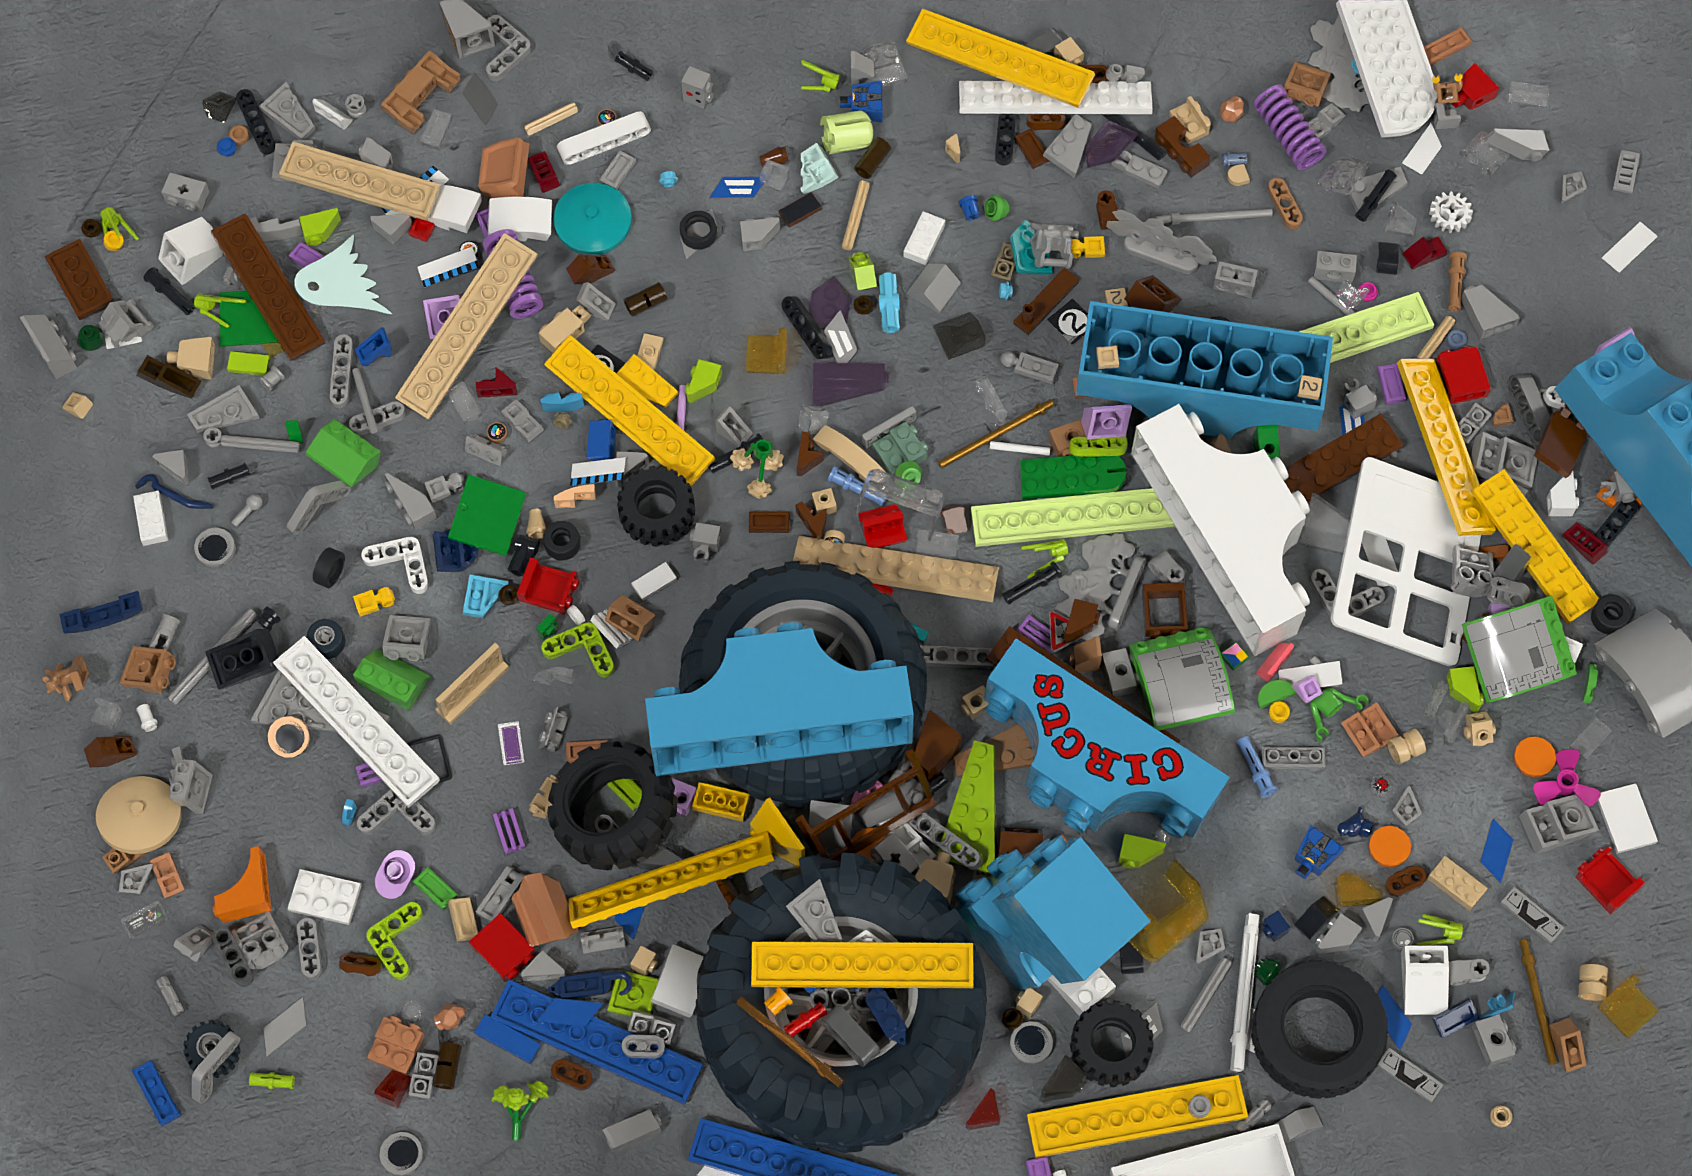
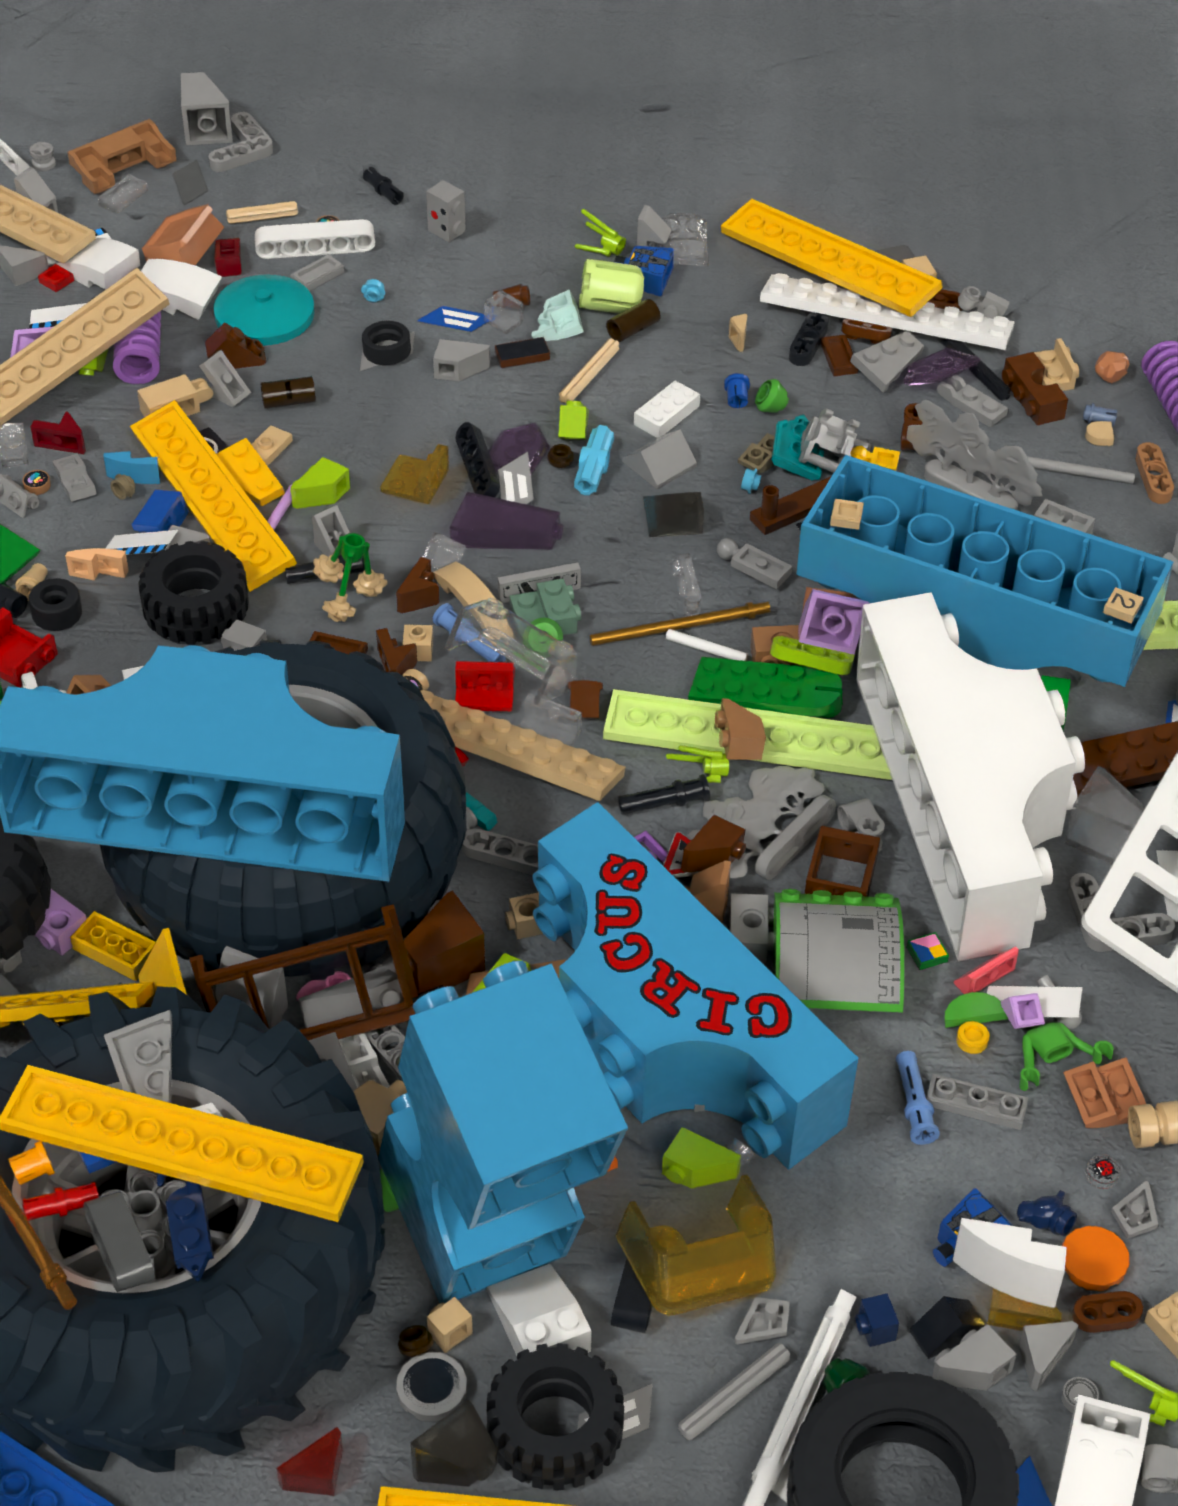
camera: 15 degrees right, 20 degrees down
none -> medium nougat slope [715,698,766,760]
none -> white slope [953,1218,1067,1308]

